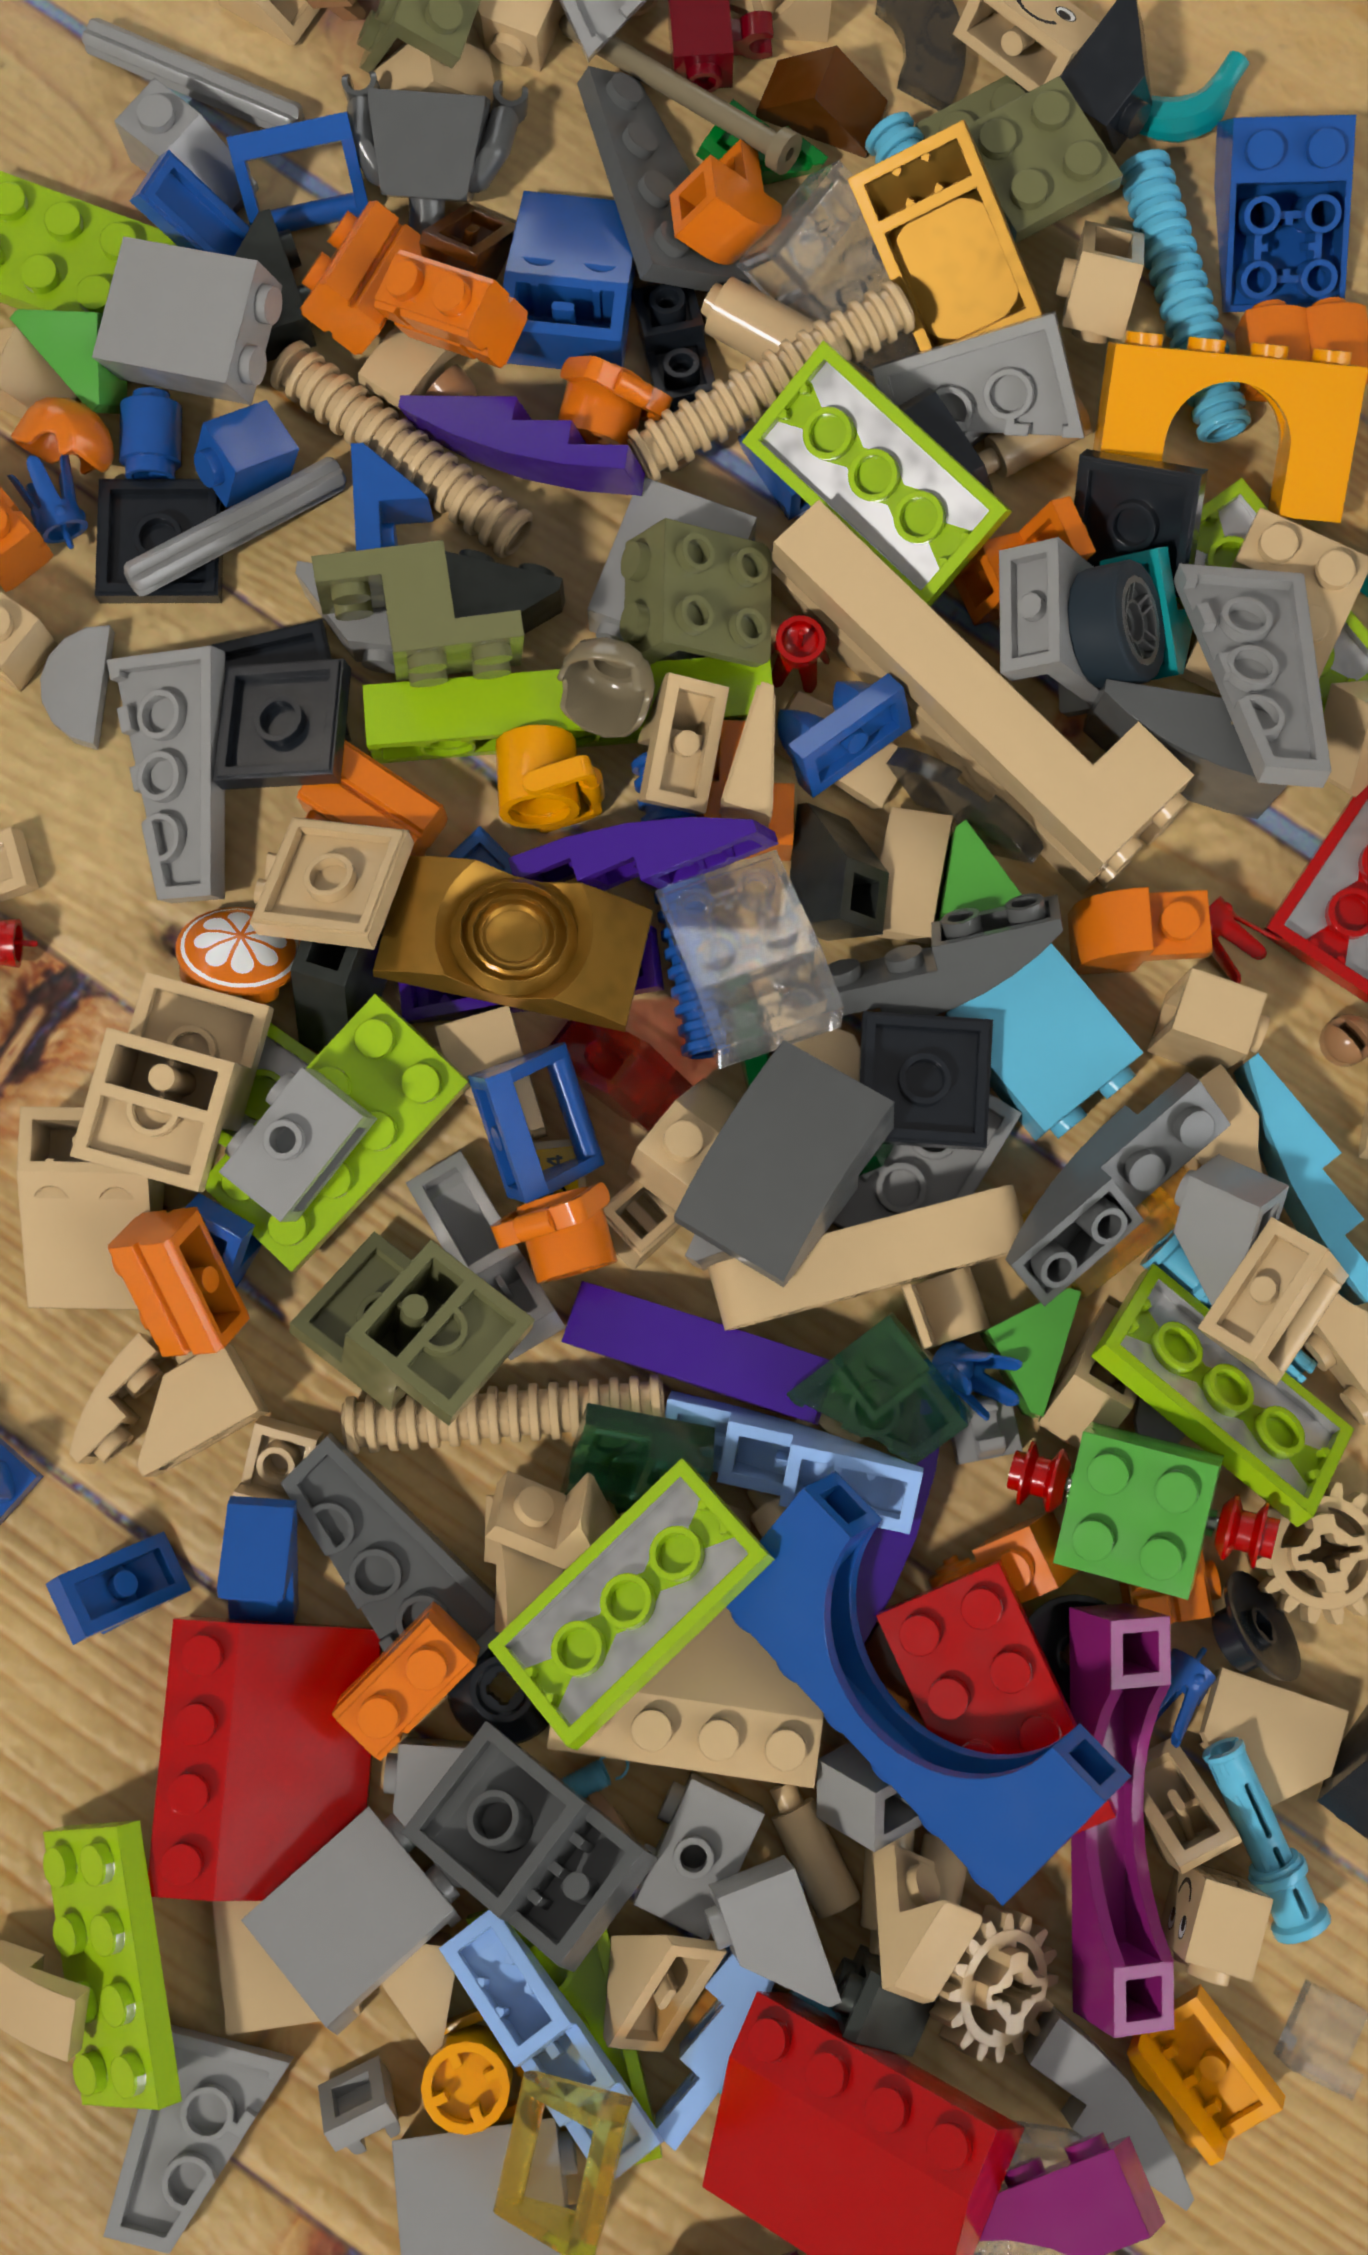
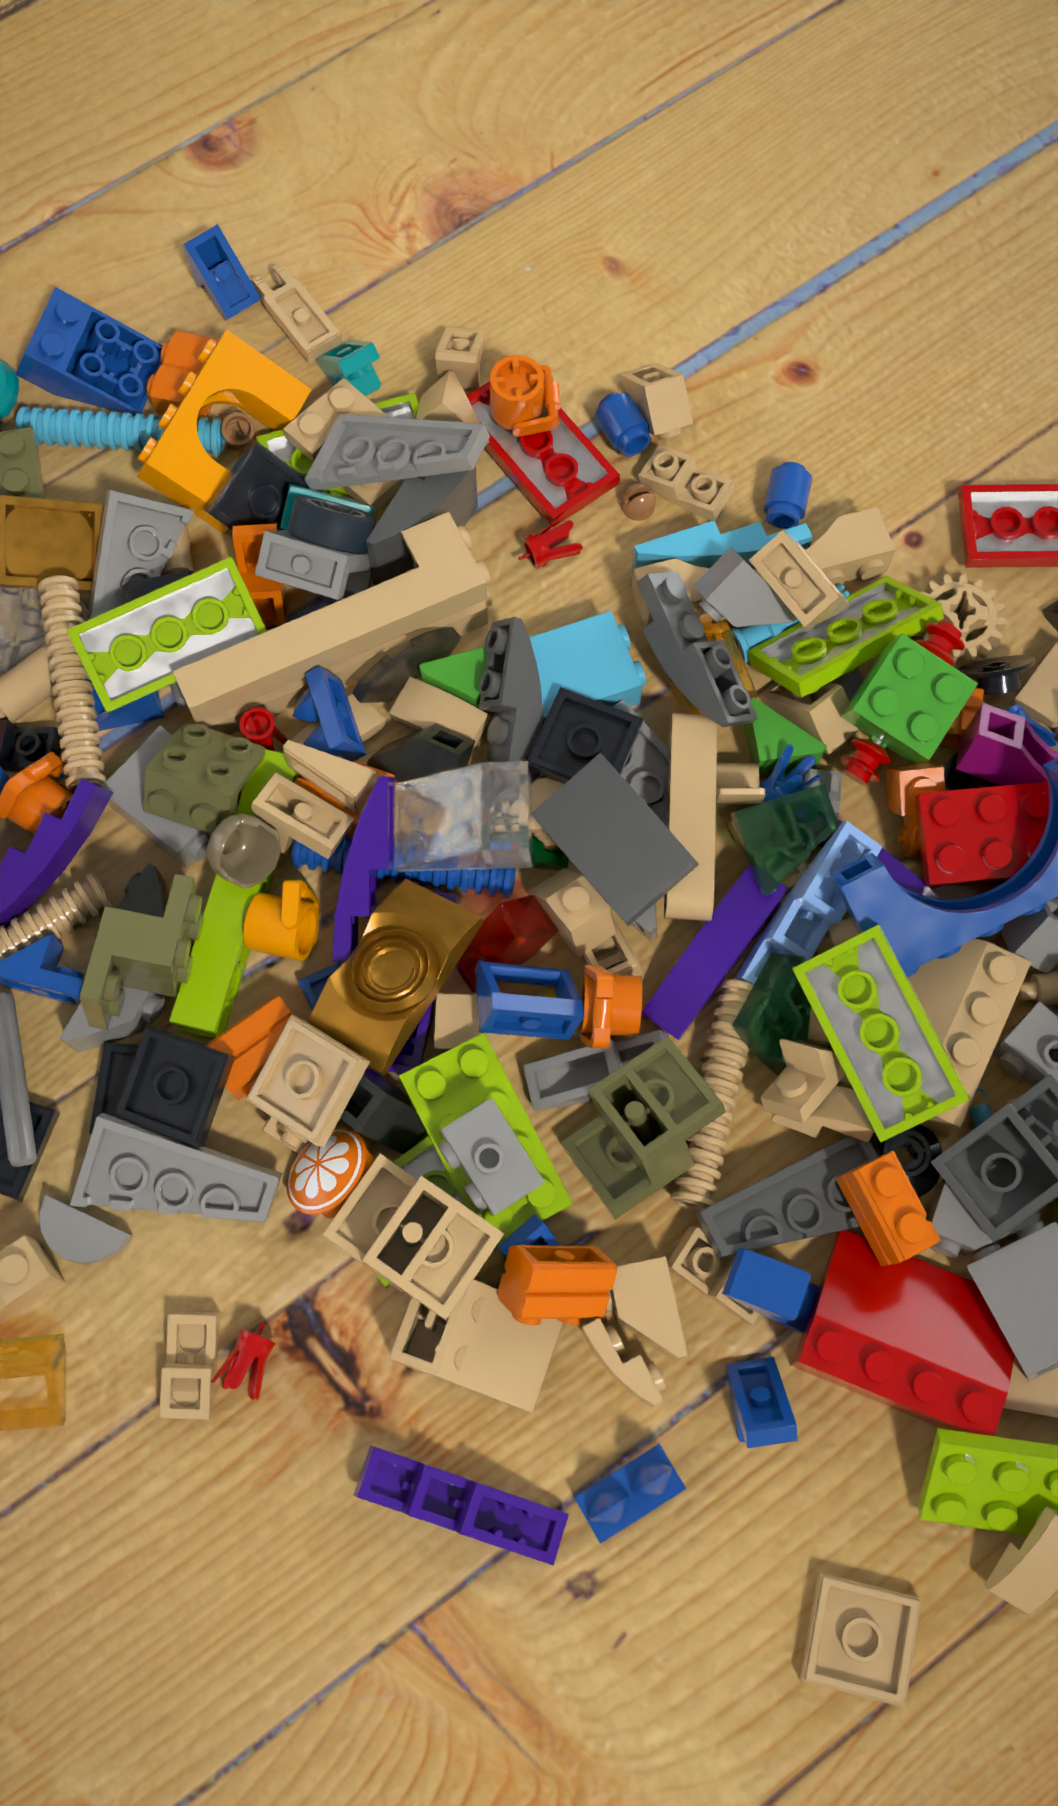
camera: 70 degrees left, 10 degrees down
tan brick [1055,220,1145,344] -> none
orange brick [1067,887,1213,975] -> none
tan brick [1147,968,1270,1073] -> none
none -> medium nougat hinge [221,412,255,449]

